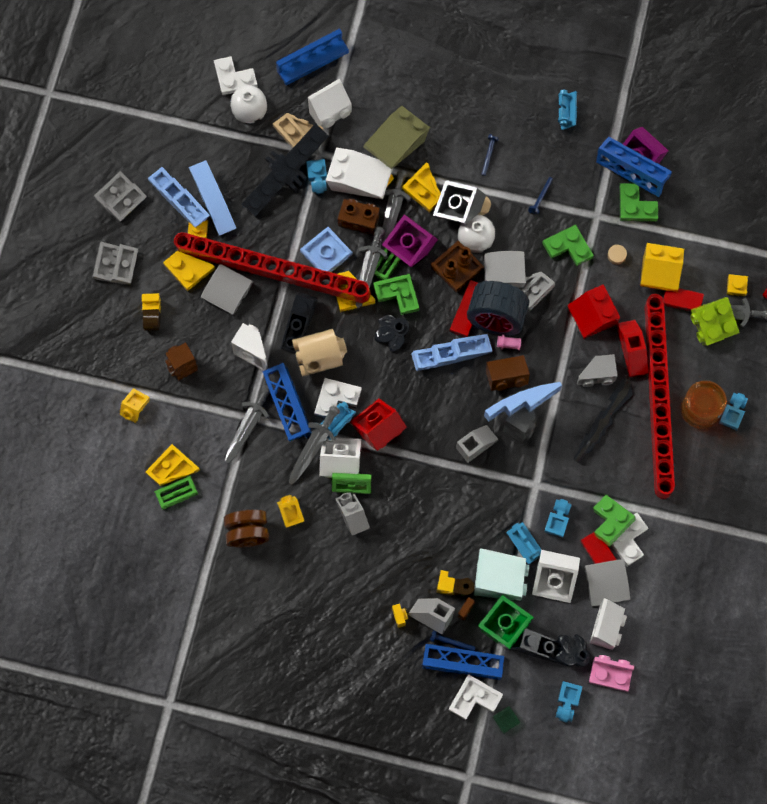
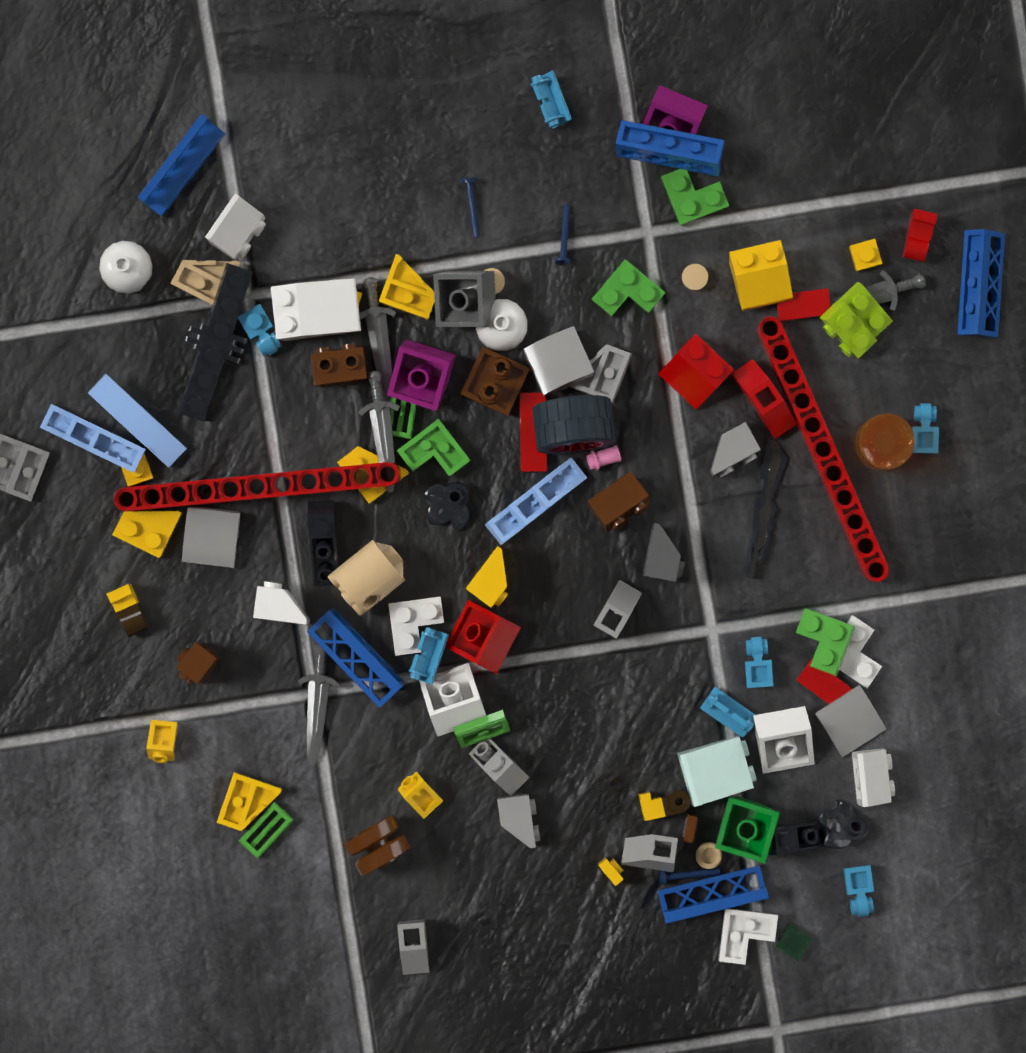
camera: 20 degrees left, 15 degrees up
light grey slope [92,242,138,284] -> none
white plate [214,56,258,95] -> none
dark grey sword [289,406,340,484] -> none
light blue tile [300,227,353,272] -> none
olive slope [363,106,430,169] -> none
light blue slope [484,382,562,422] -> none
bright pink bracket [589,655,634,692] -> none
none -> light grey slope [397,919,430,975]
none -> yellow slope [466,546,508,608]
none -> light grey slope [497,793,540,848]
none -> tan tile [695,842,722,869]

